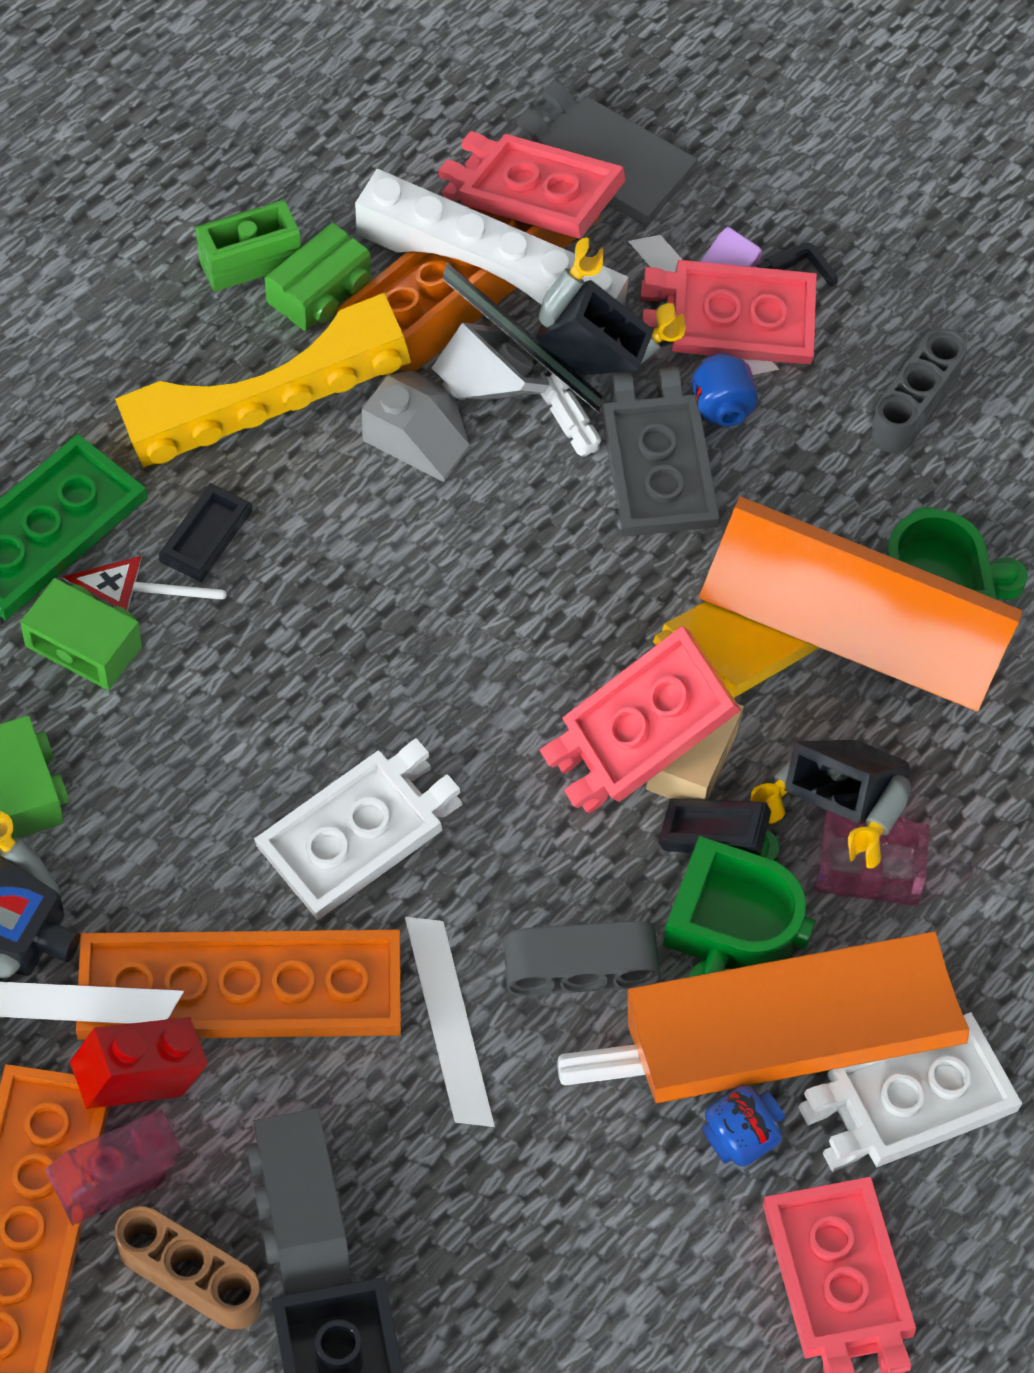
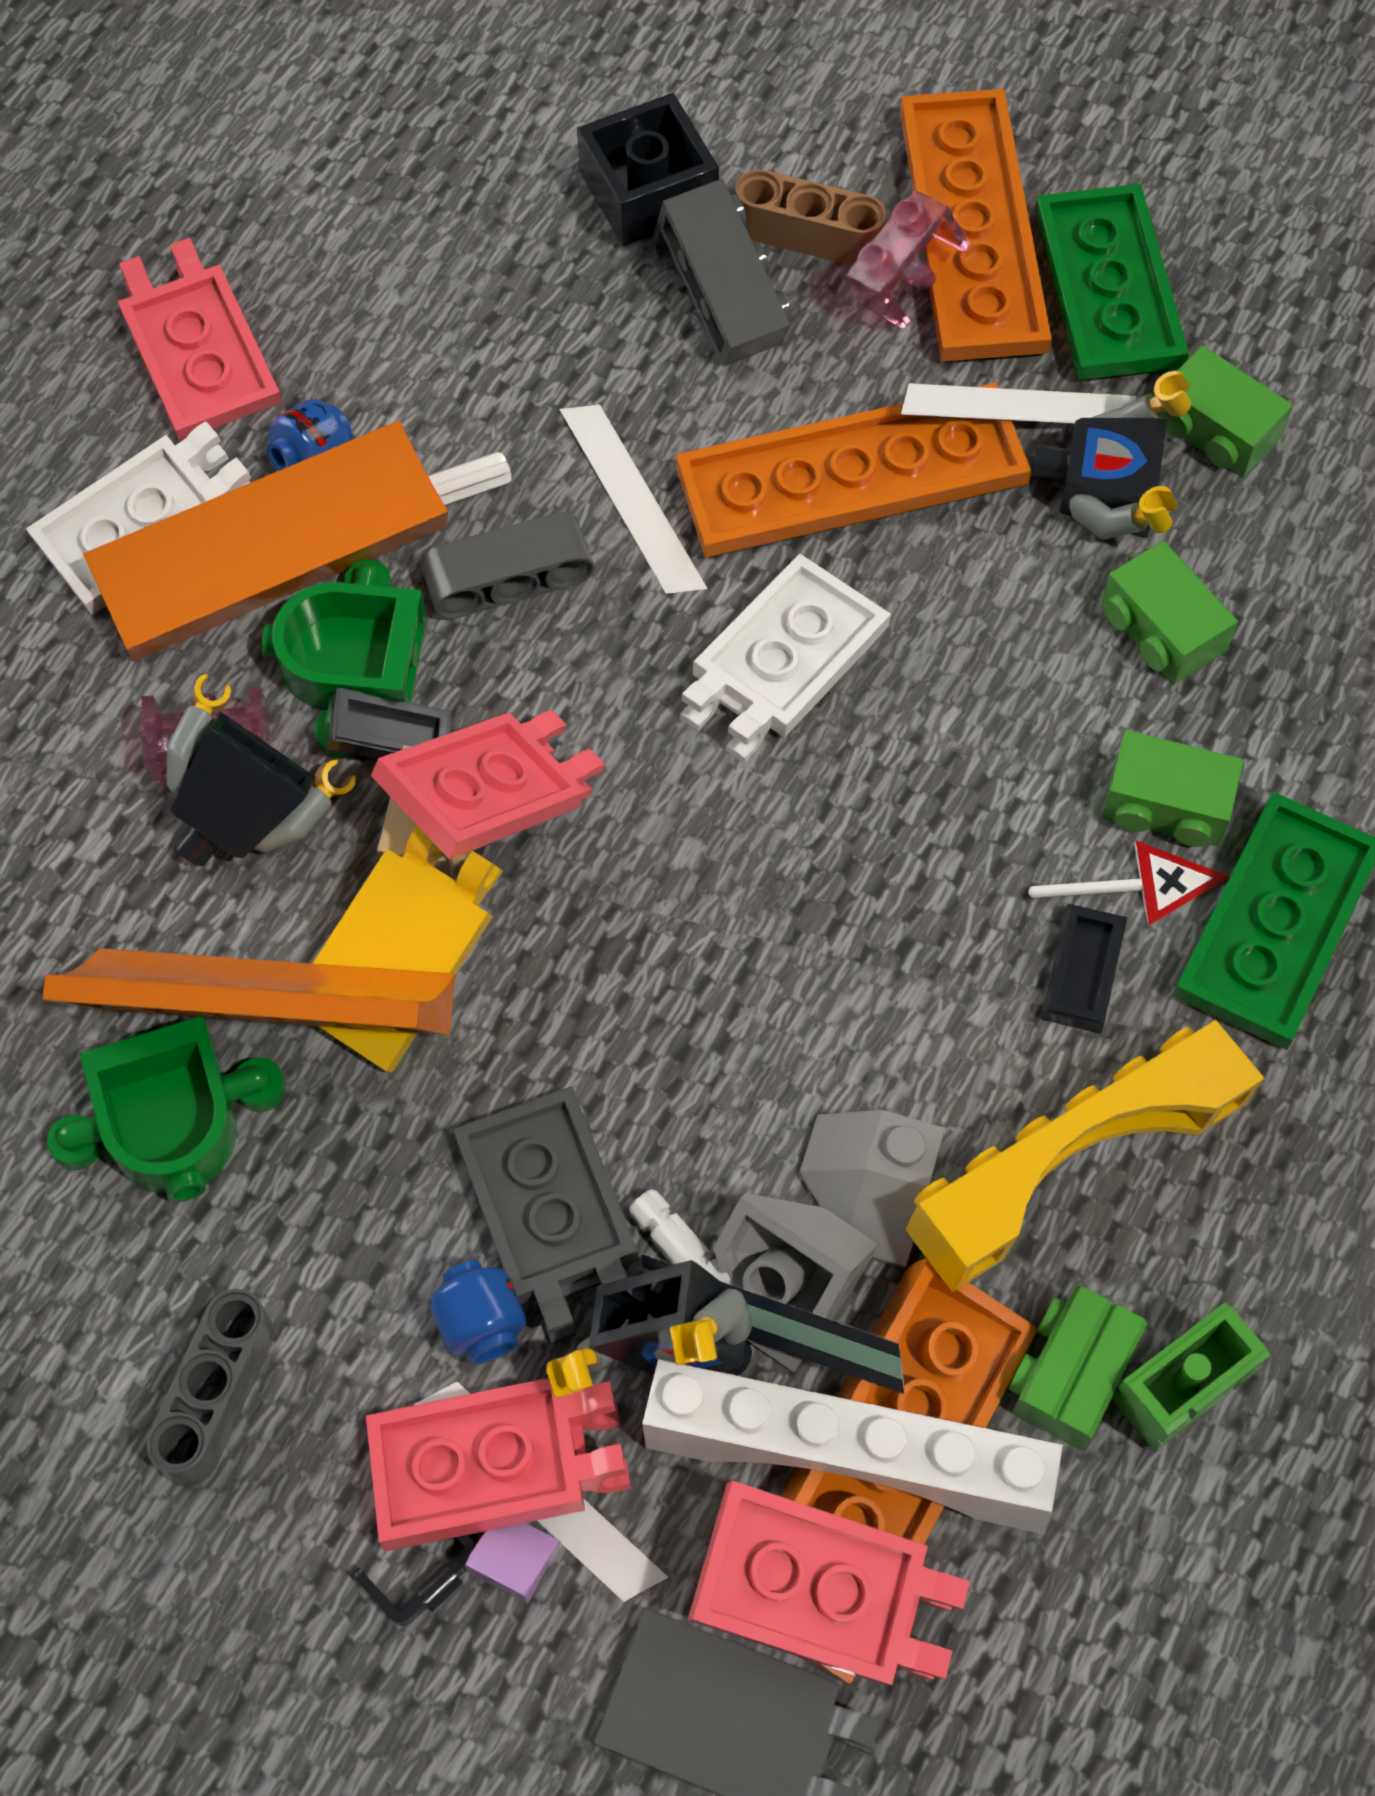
camera: 170 degrees right, 5 degrees up
red brick [69,1017,208,1109] -> none

